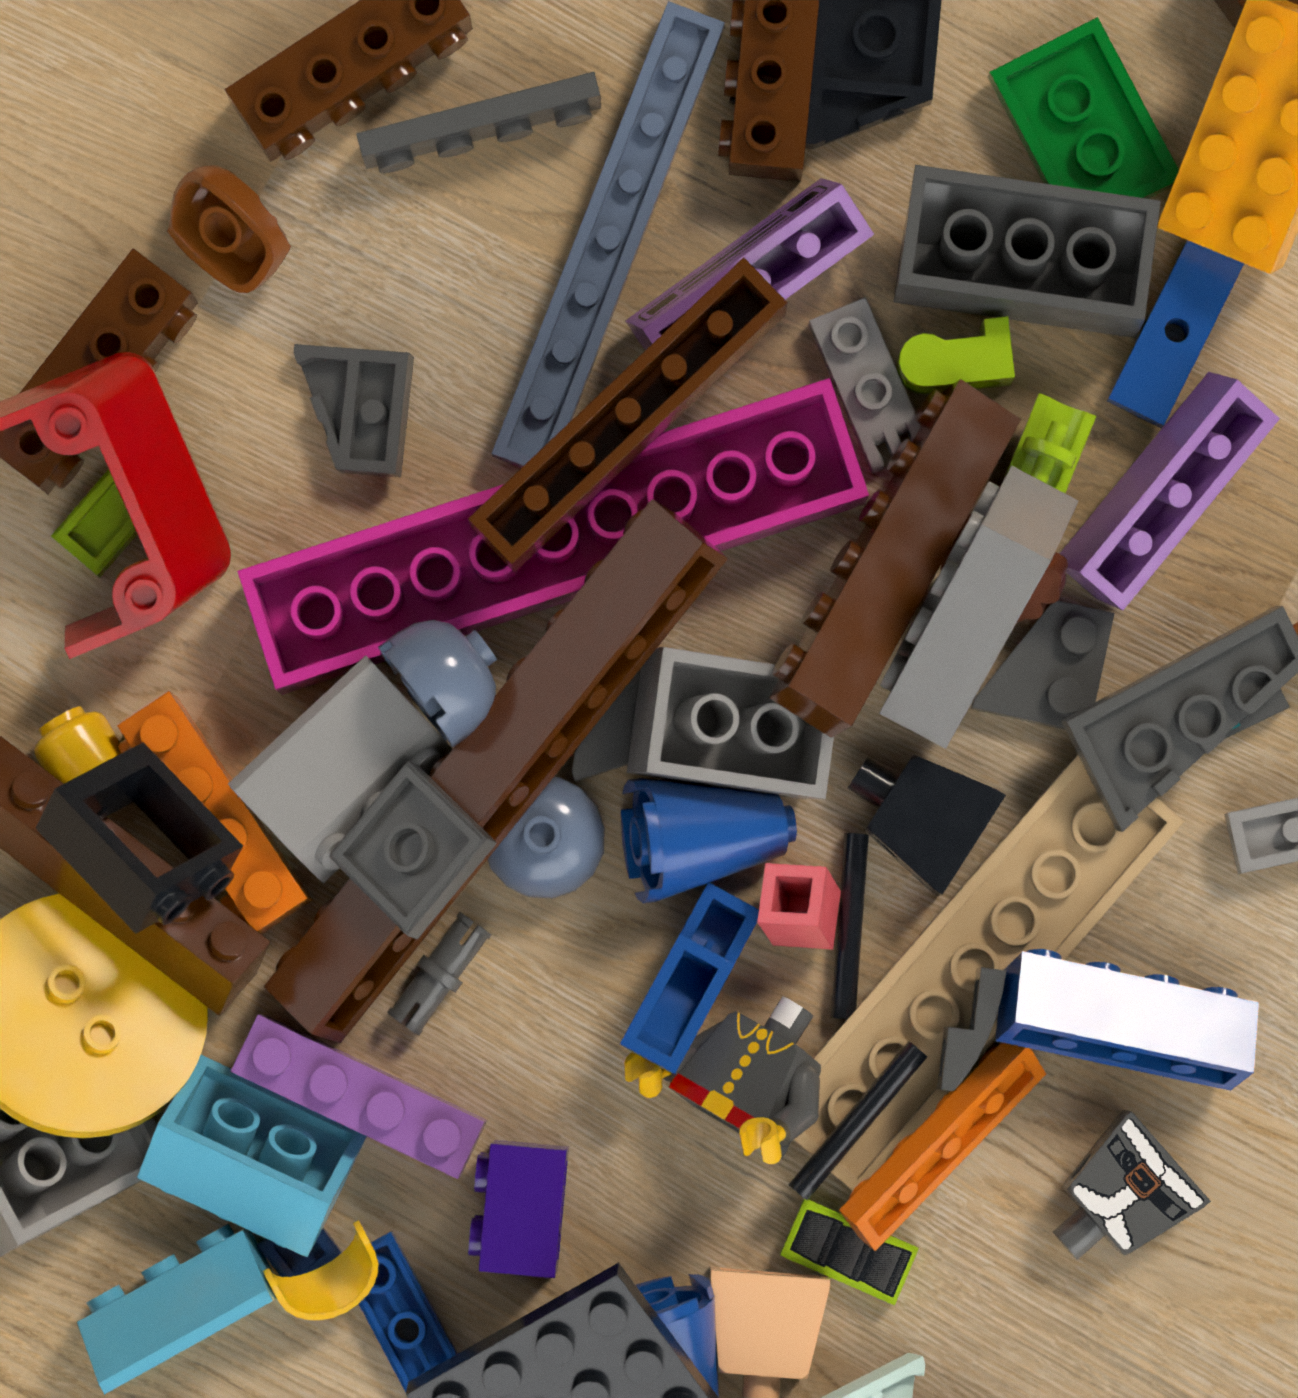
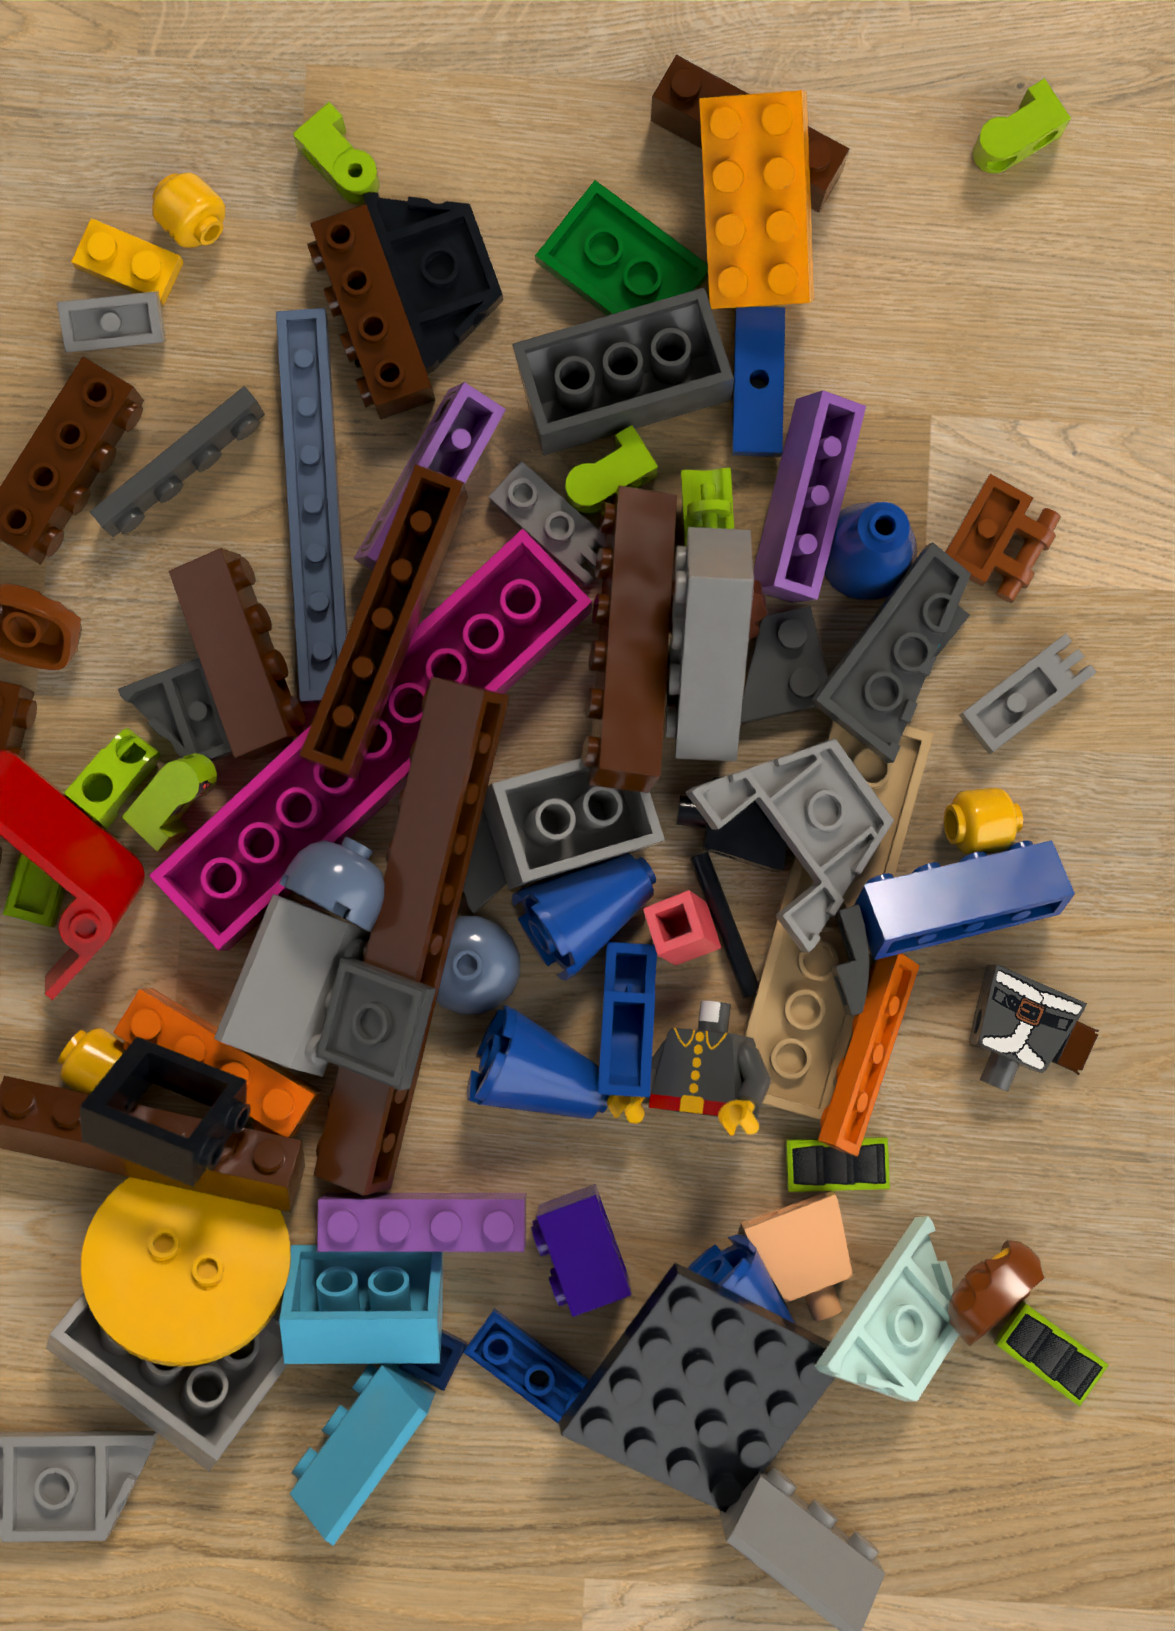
camera: 25 degrees left, 0 degrees up
yellow helmet [263,1220,378,1321] -> none
dark grey pin [387,912,492,1036] -> none
black bar [788,1041,928,1201] -> none
none -> lime leg [64,728,160,830]
none -> lime leg [122,753,217,852]
none -> reddish brown brick [169,548,305,760]
none -> blue cone [466,1006,609,1119]
none -> light grey wing [685,739,894,952]
none -> blue cone [824,502,917,600]
none -> yellow head [943,787,1023,855]
none -> reddish brown piece [1052,1021,1099,1075]

